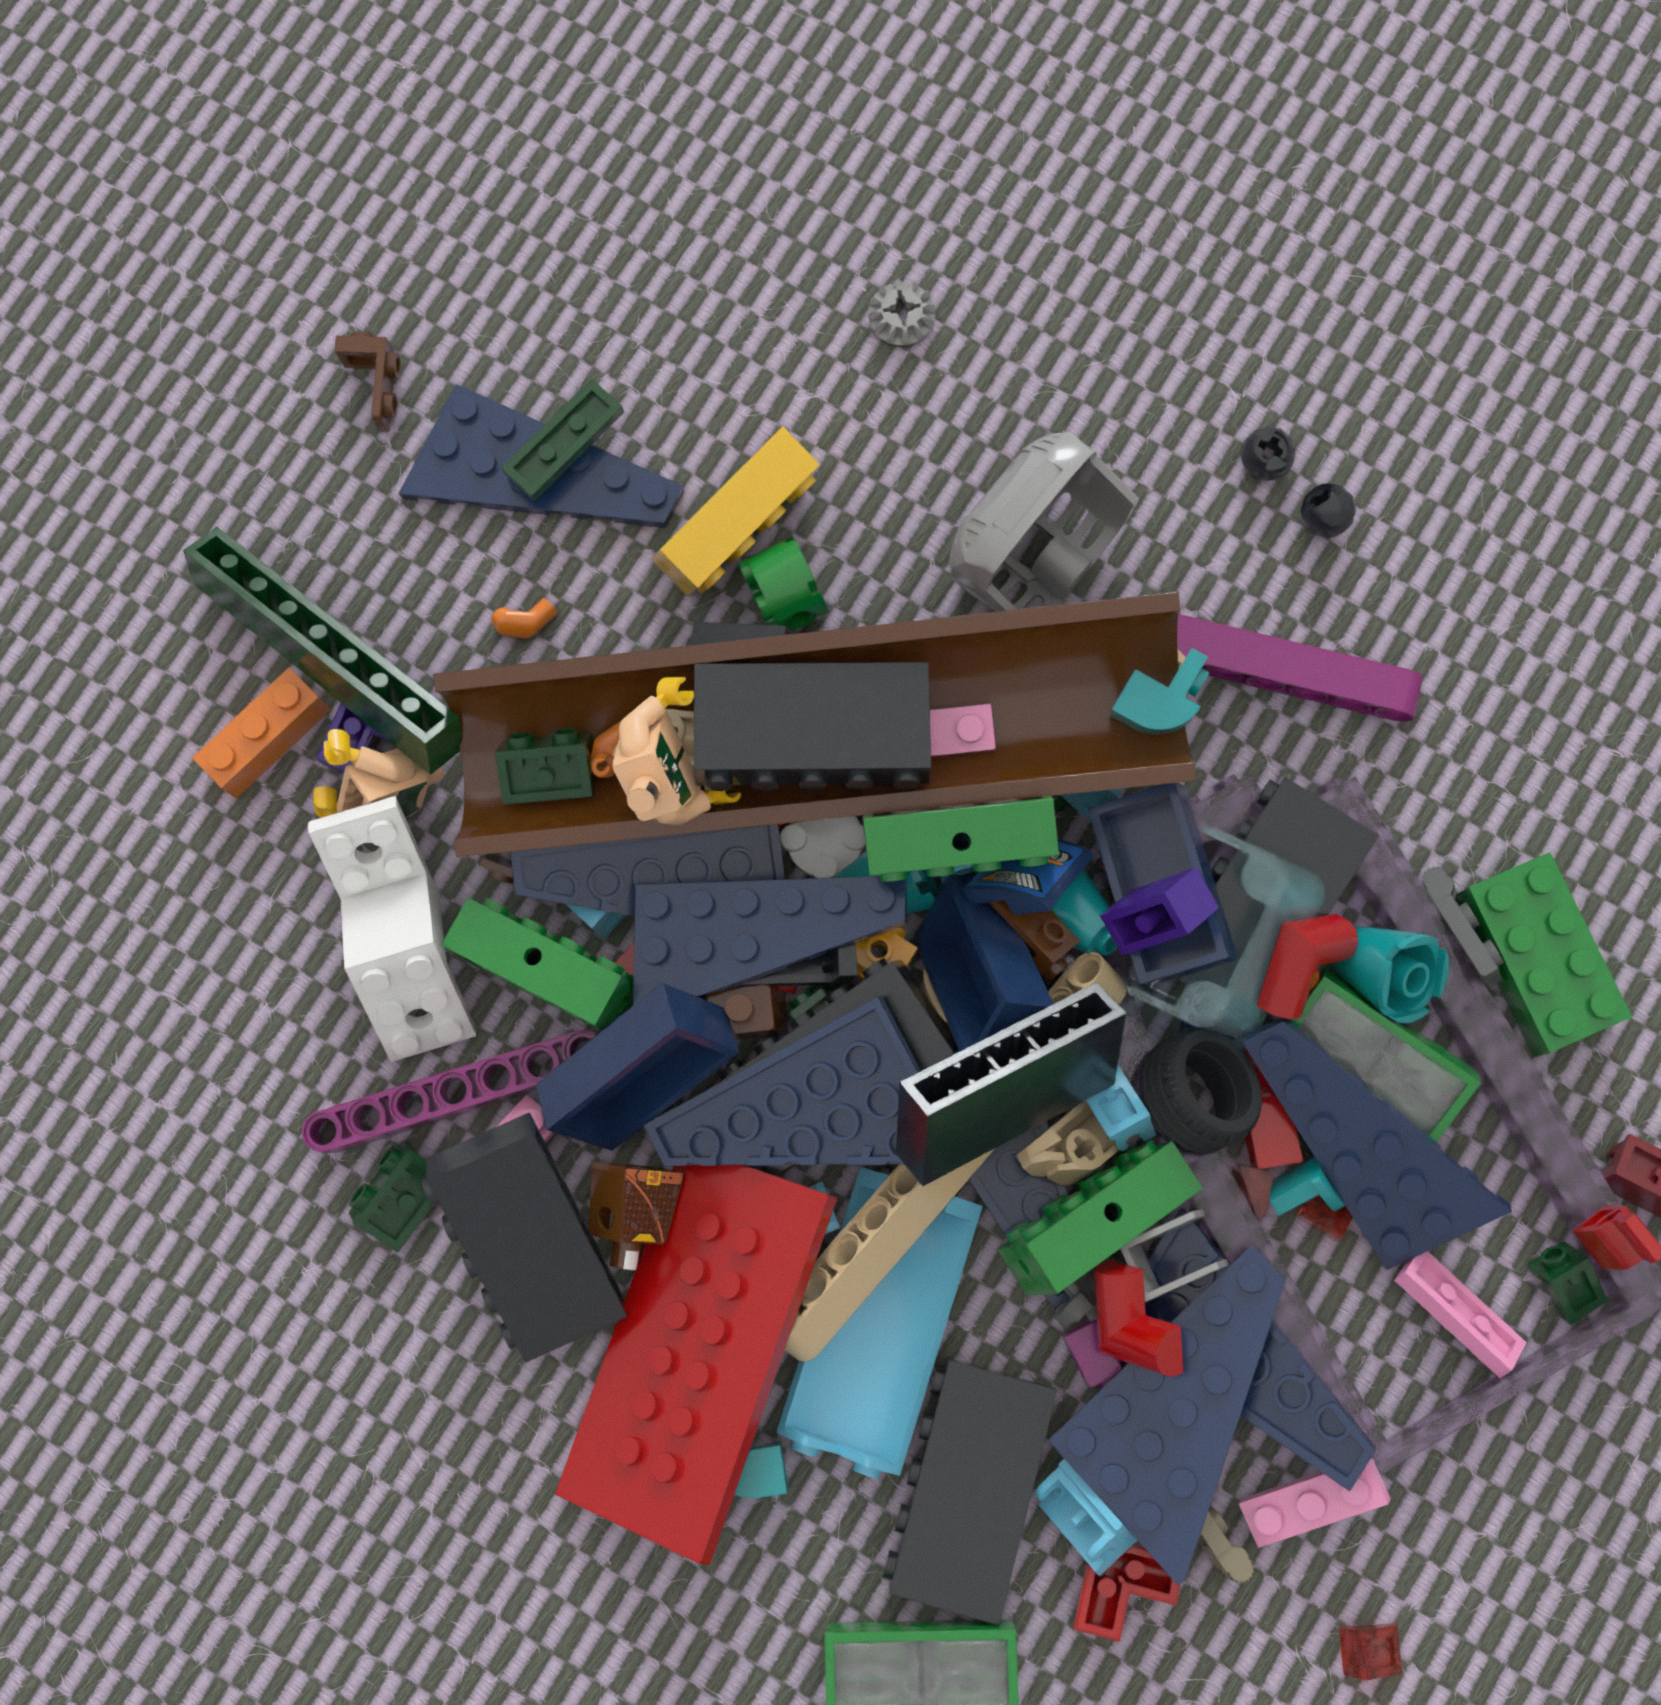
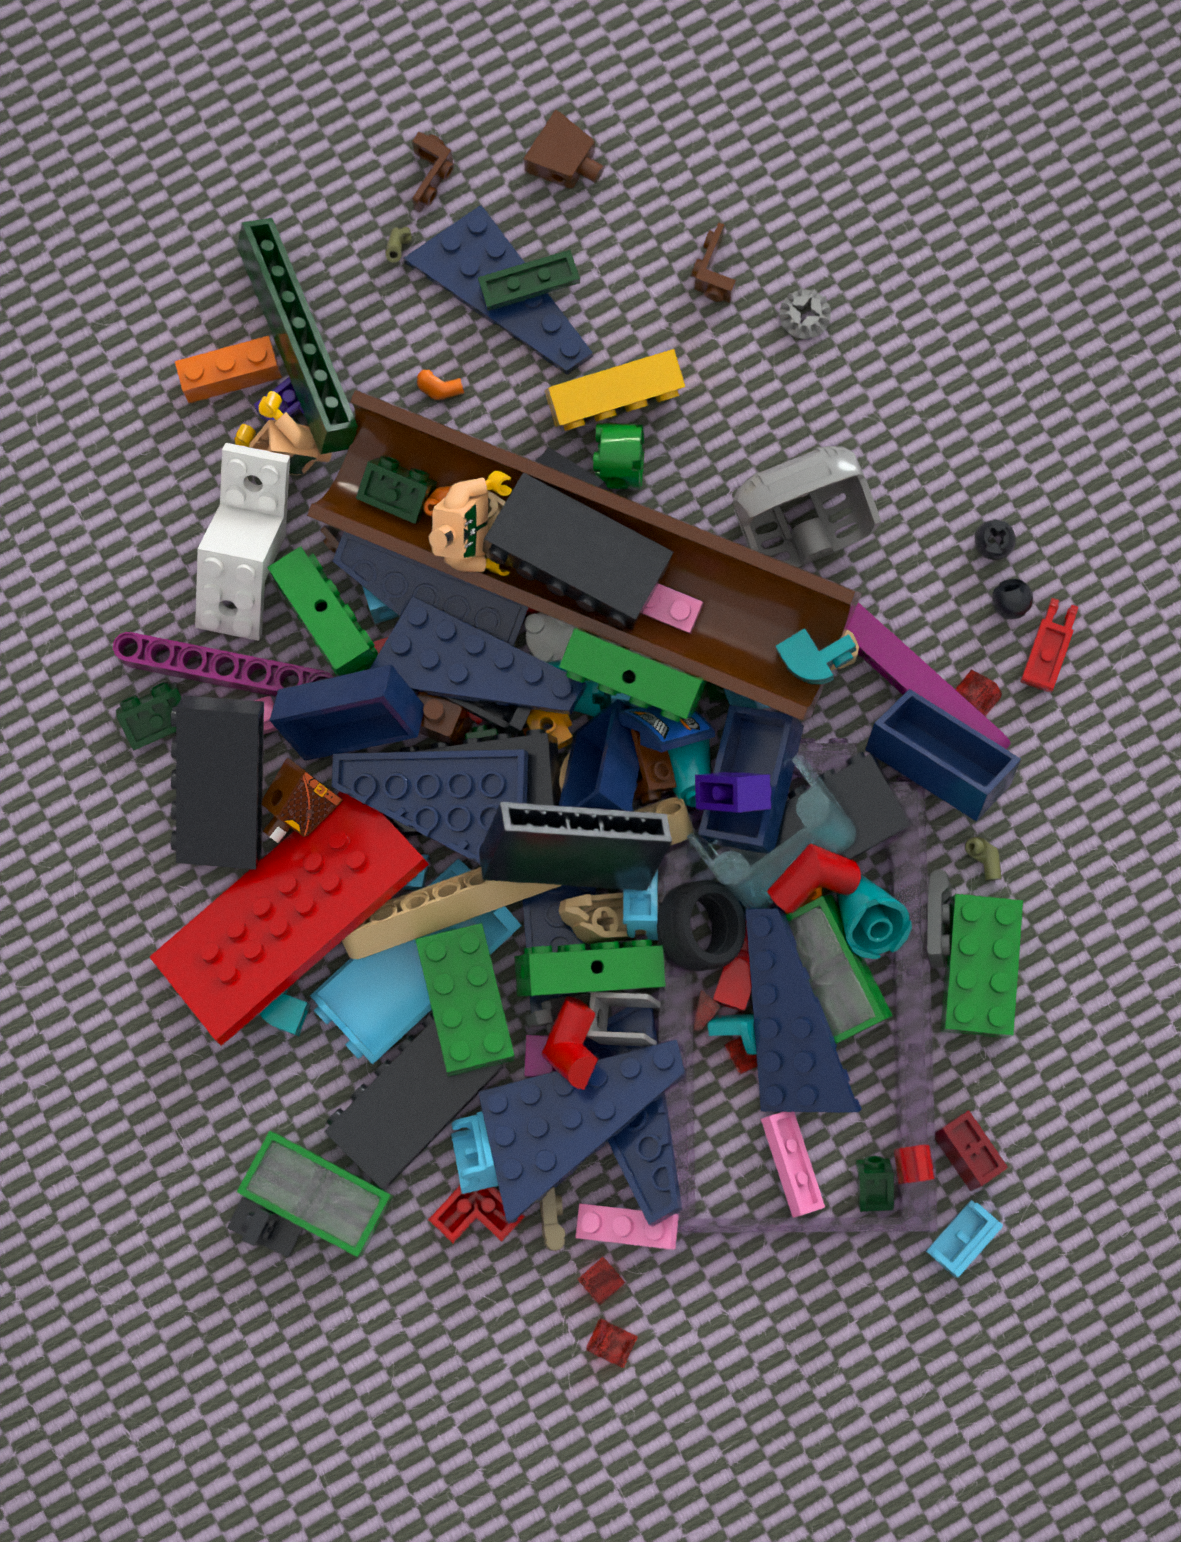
camera: 25 degrees right, 0 degrees up
none -> olive arm [385,226,412,263]
none -> green brick [415,923,515,1077]
none -> reddish brown torso [524,109,605,189]
none -> clear red slope [577,1257,626,1305]
none -> reddish brown bracket [691,222,736,303]
none -> dark blue piece [865,689,1021,822]
none -> clear red slope [955,669,1002,717]
none -> olive arm [965,837,1002,881]
none -> red hinge [1020,598,1078,693]

